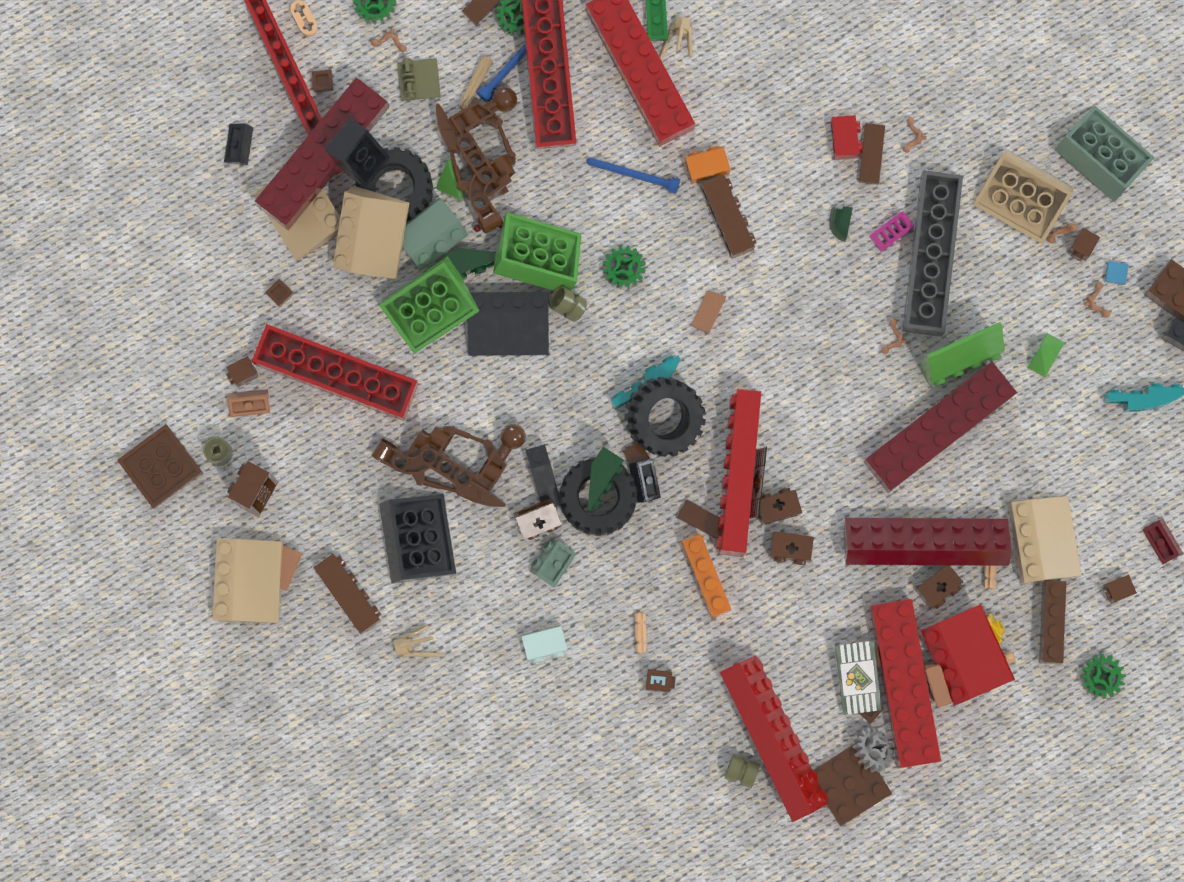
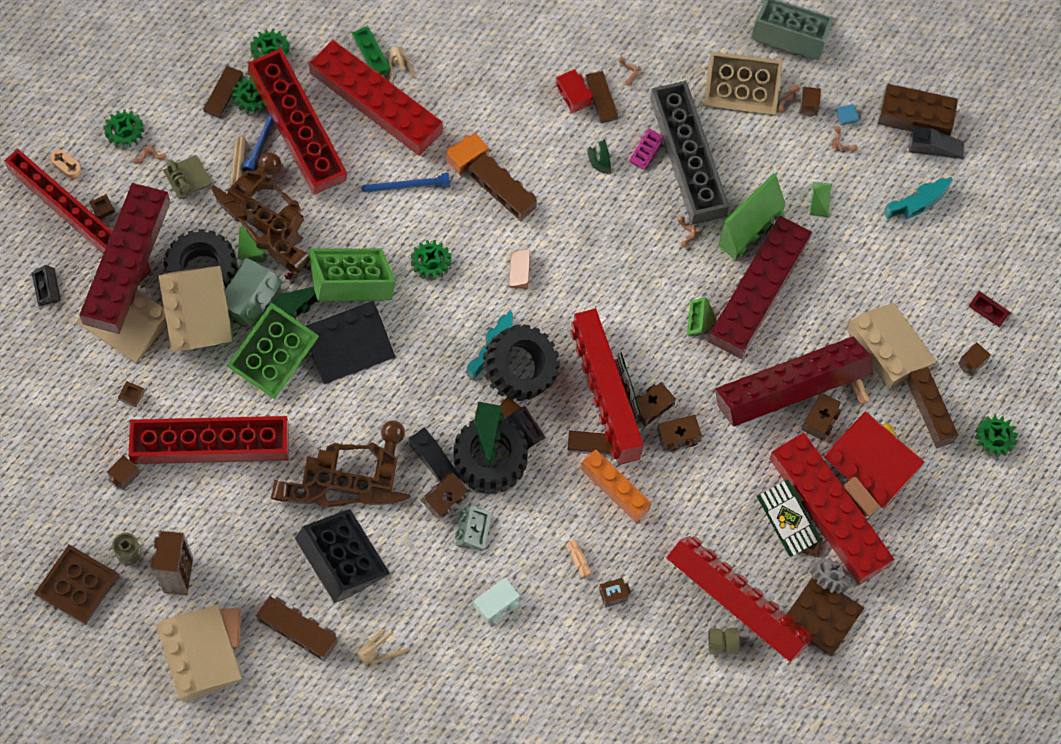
camera: 25 degrees left, 15 degrees down
nougat slope [227,389,270,417] -> none
black brick [325,119,390,188] -> none
olive wheel [549,286,587,322] -> none
none -> bright green slope [687,297,717,336]

